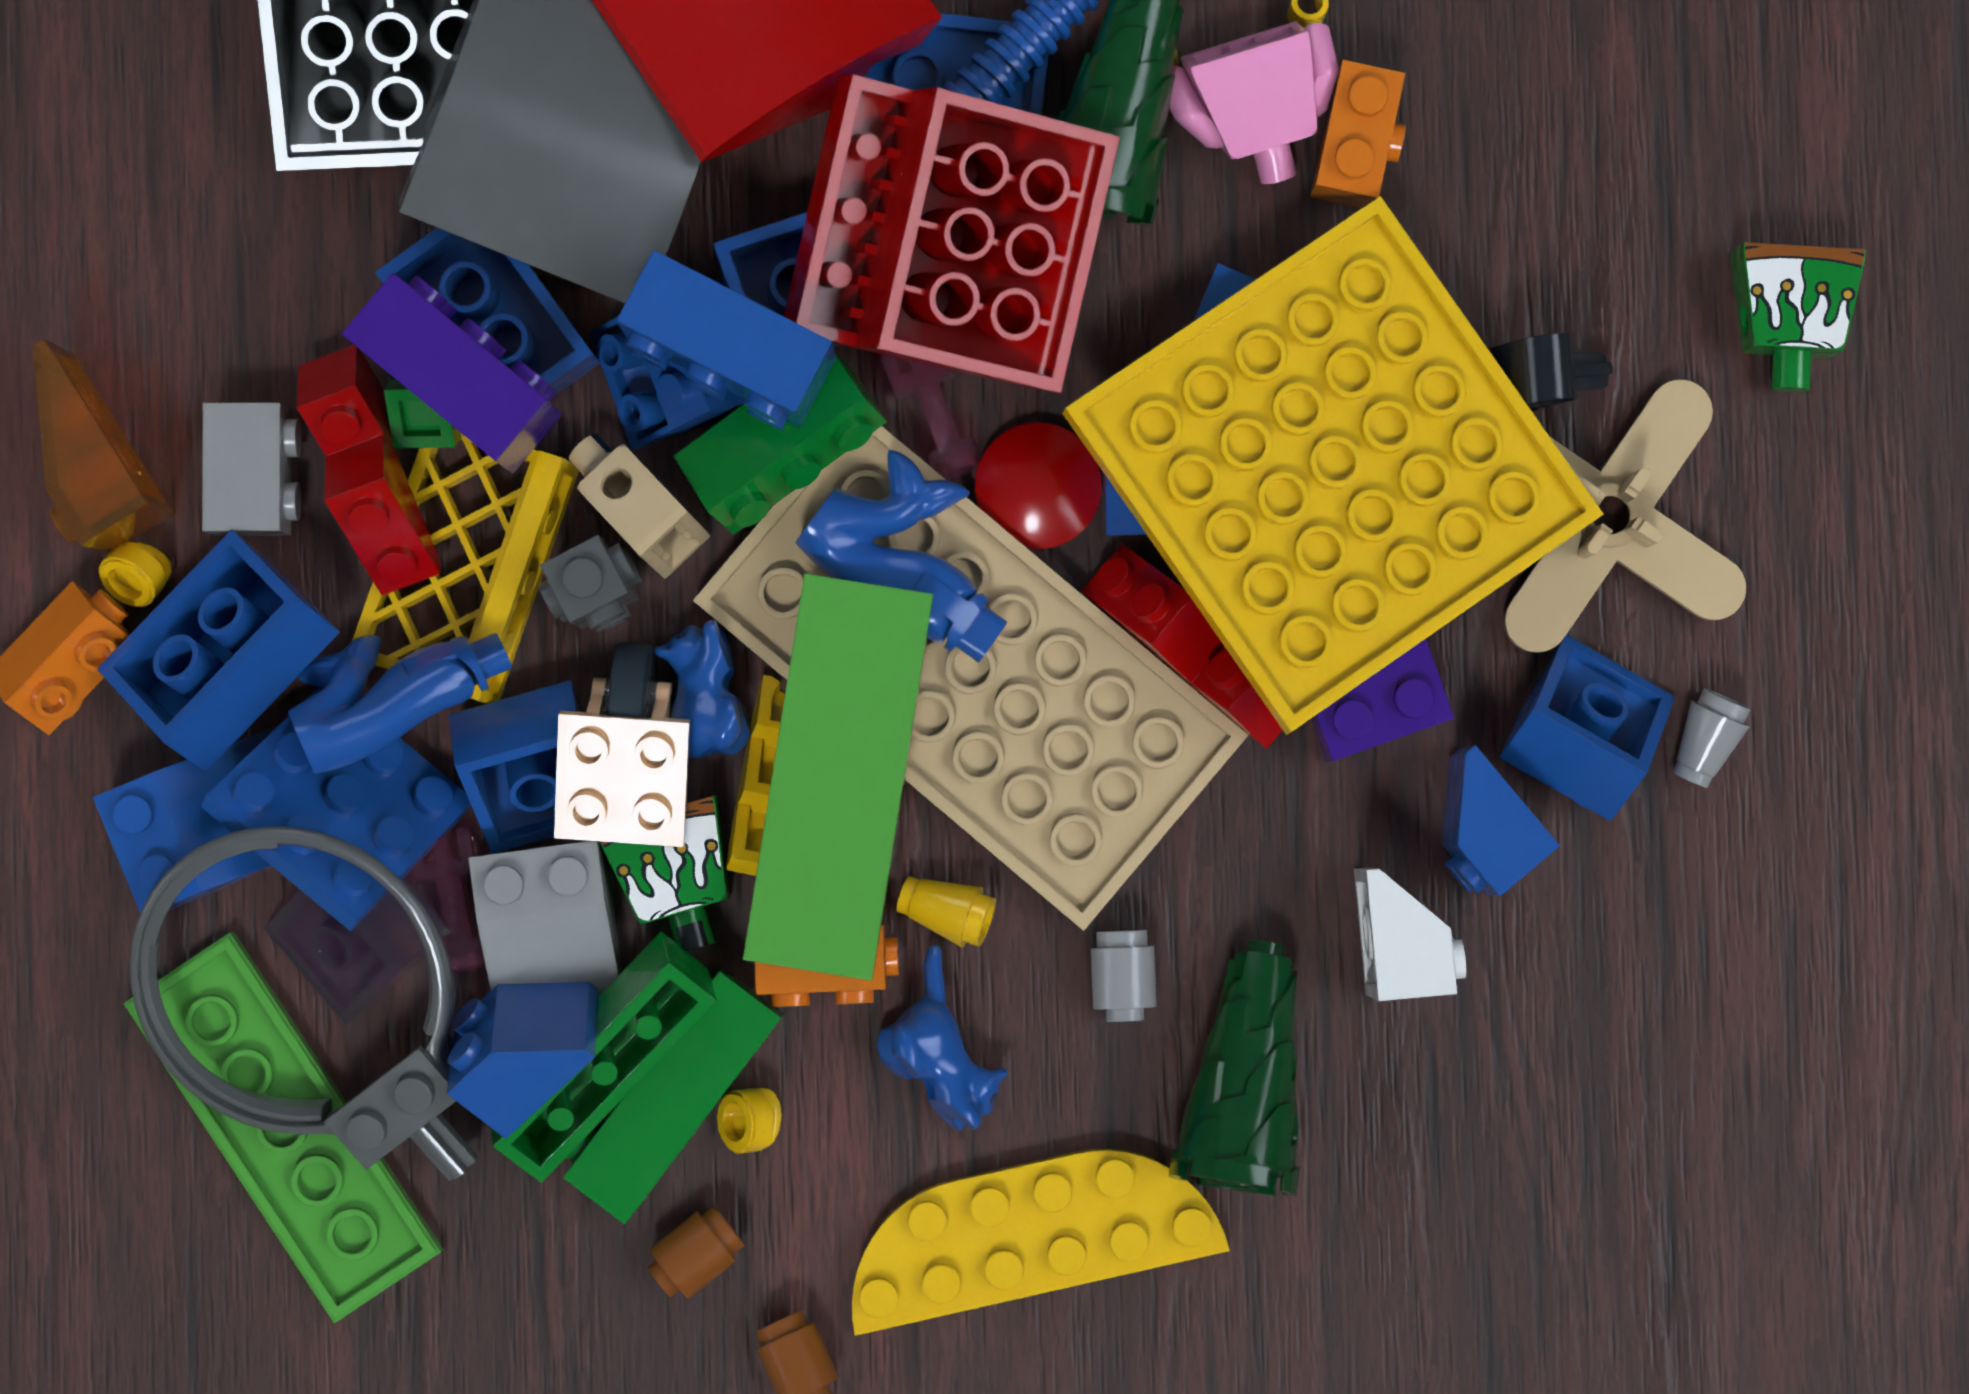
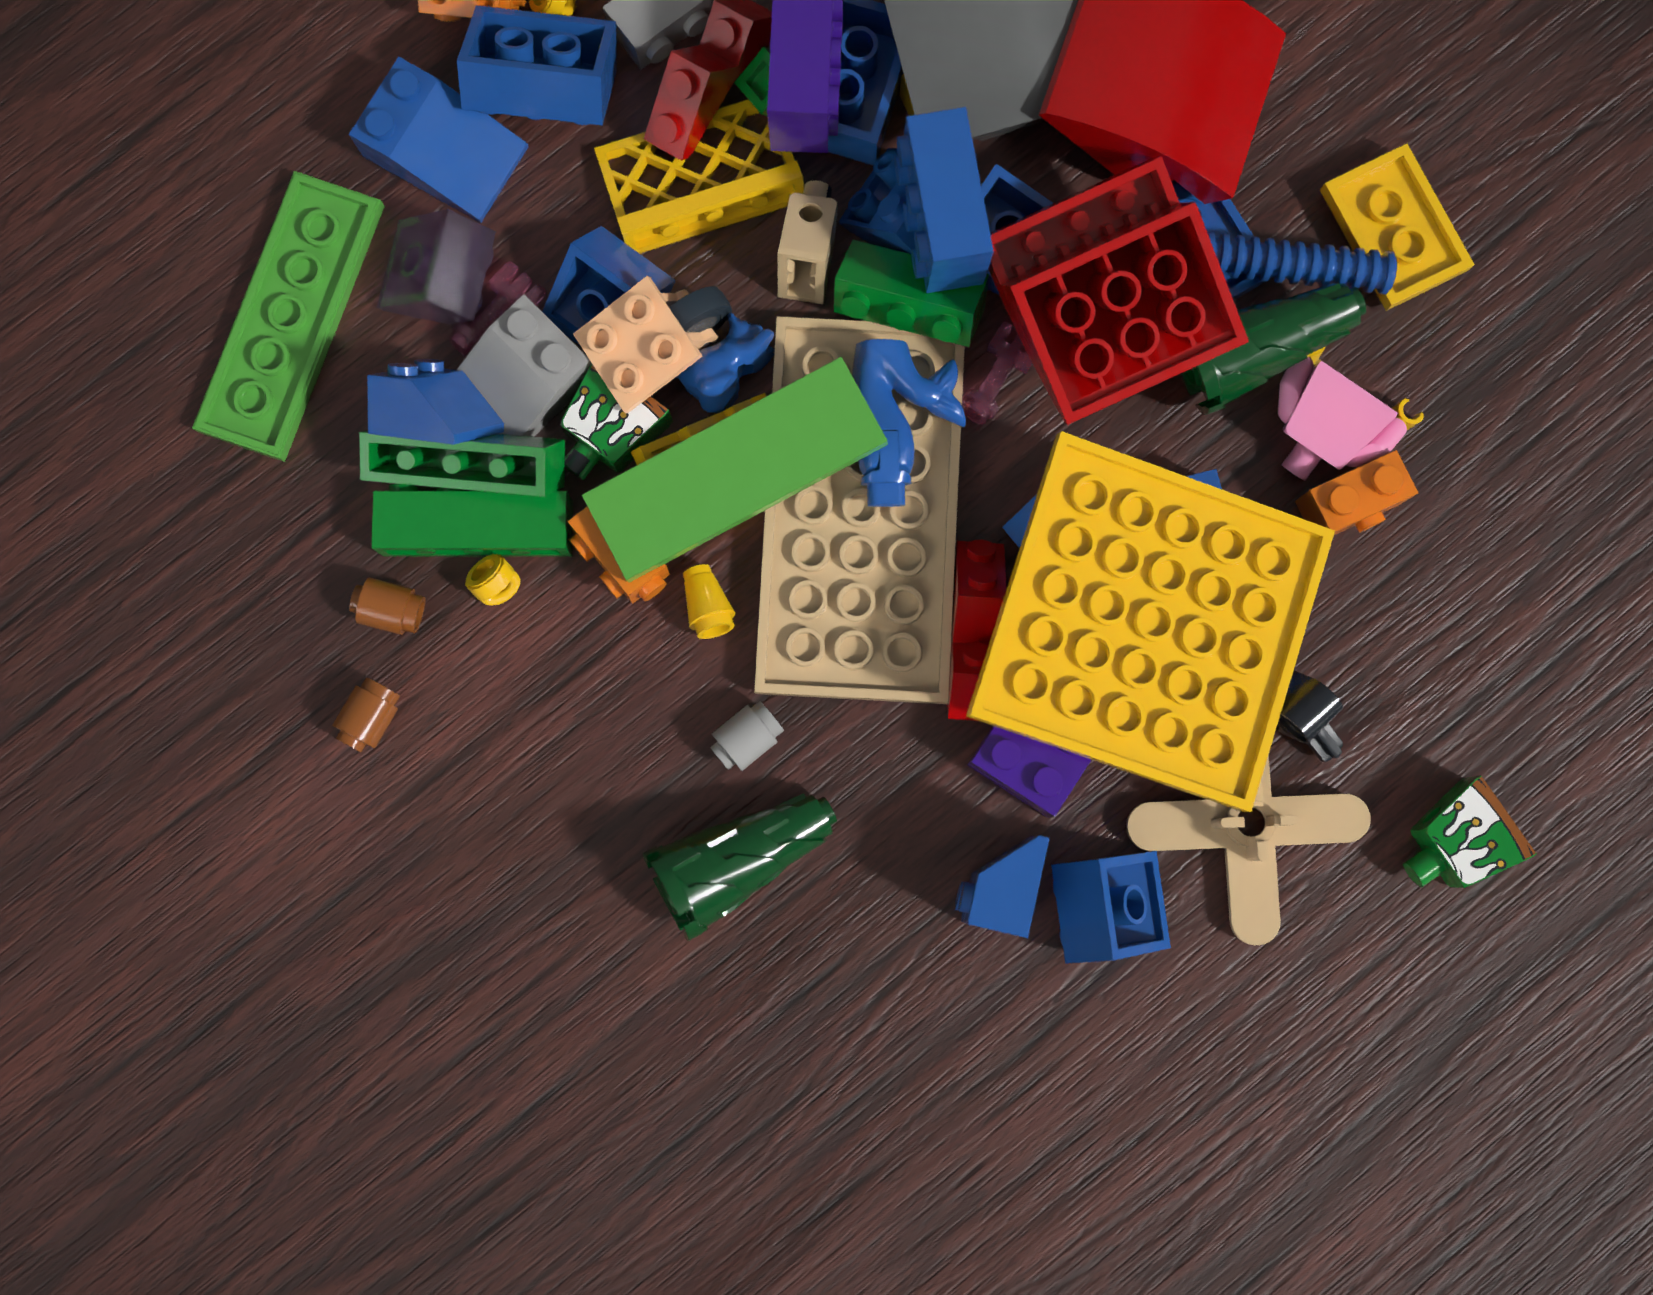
camera: 50 degrees right, 5 degrees down
dark grey brick [130,826,479,1181] -> none
blue plate [201,687,471,932] -> none
blue piece [288,633,512,774] -> none
dark grey brick [538,535,643,633] -> none
yellow plate [852,1149,1230,1336] -> none
blue animal [877,944,1008,1131] -> none
red dish [975,422,1102,549] -> none
white slope [1354,867,1466,1001] -> none
light grey cone [1673,688,1751,788] -> none

